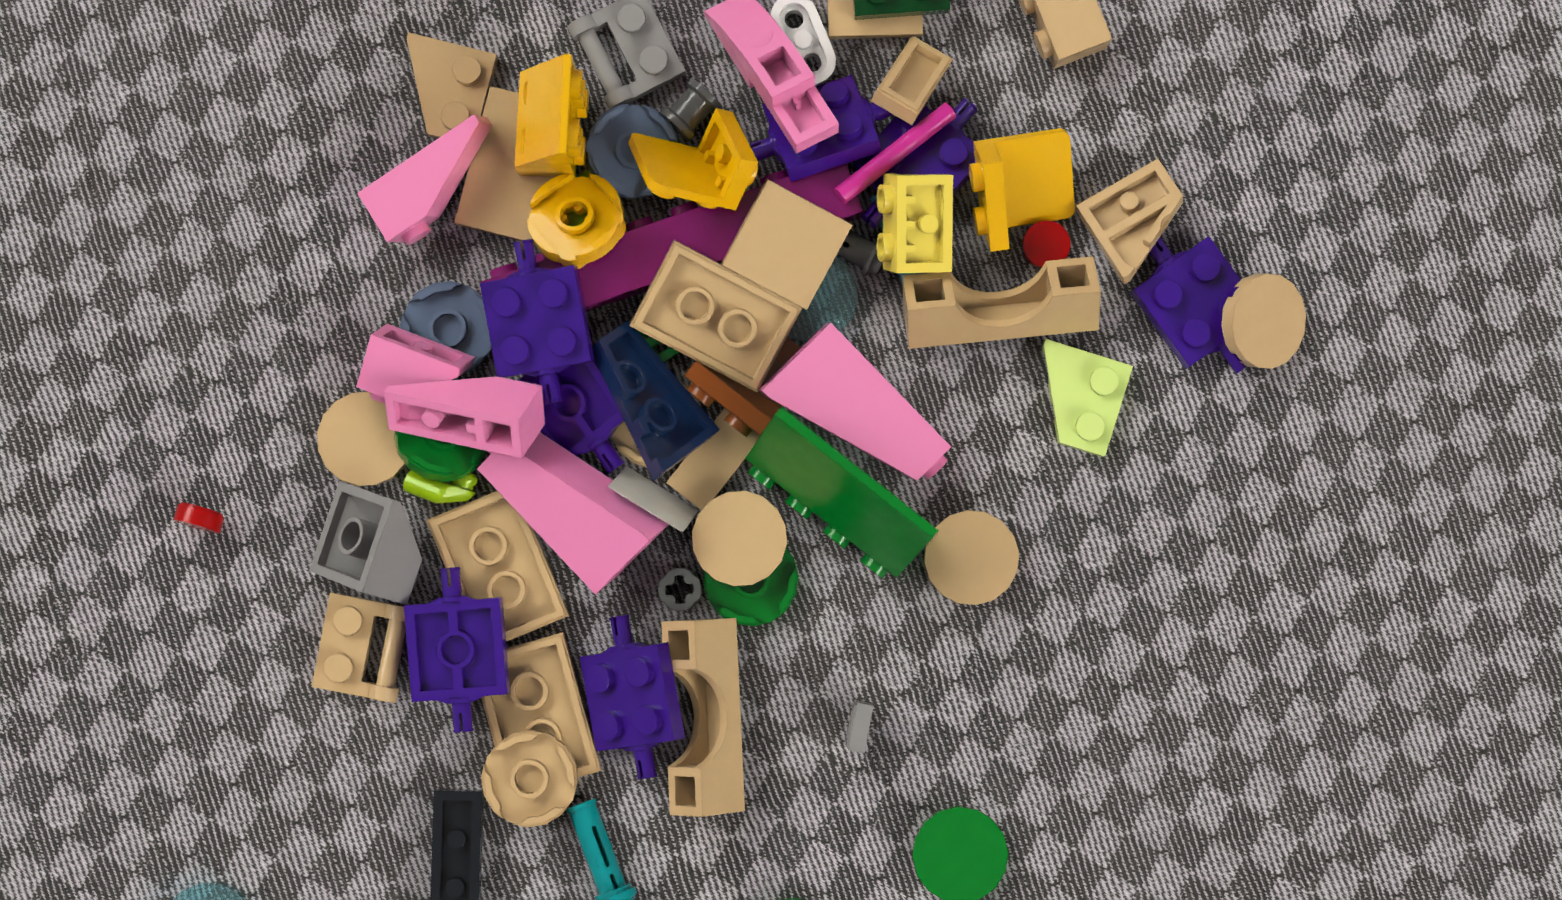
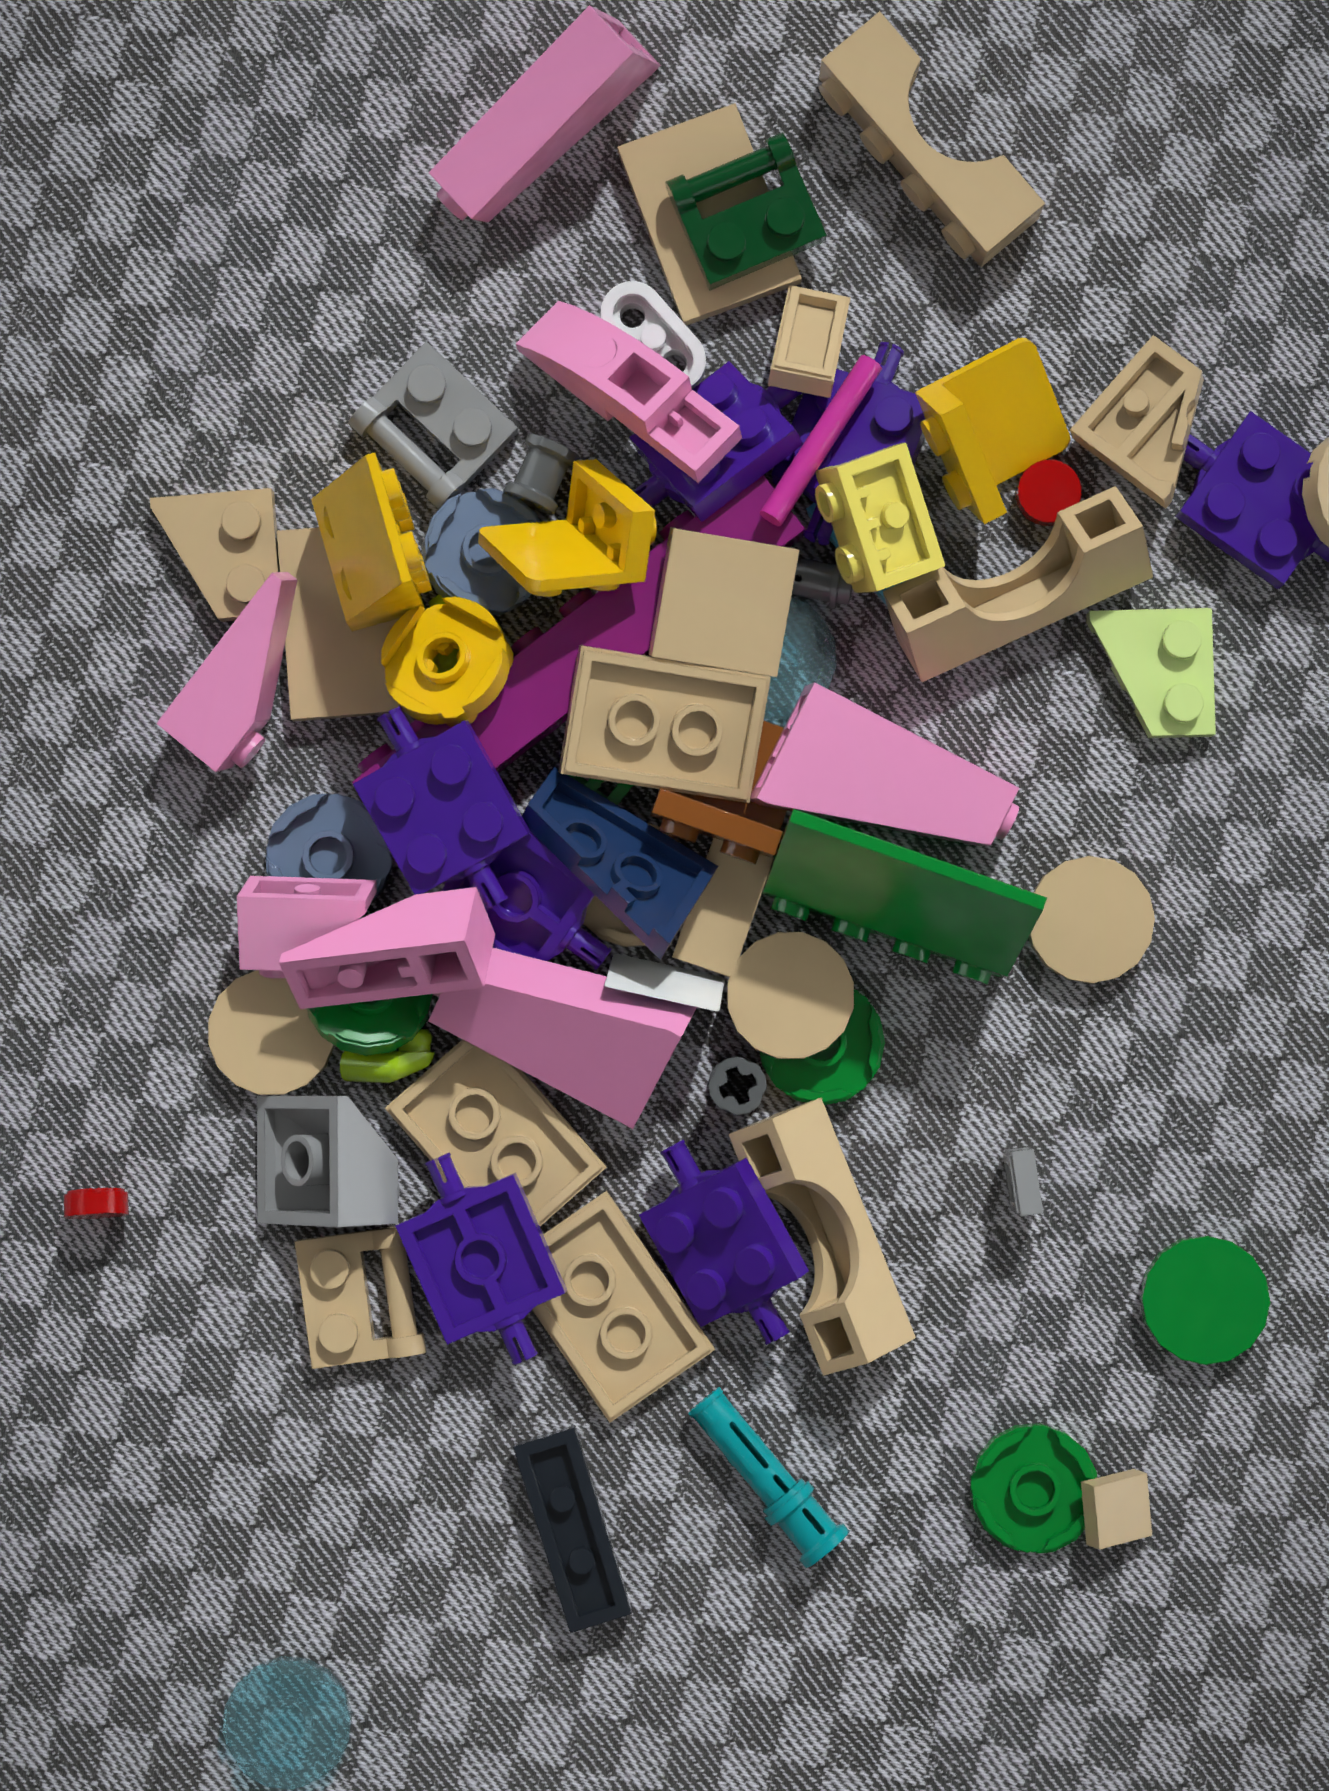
camera: 10 degrees left, 0 degrees up
tan tile [481,730,579,828] -> none

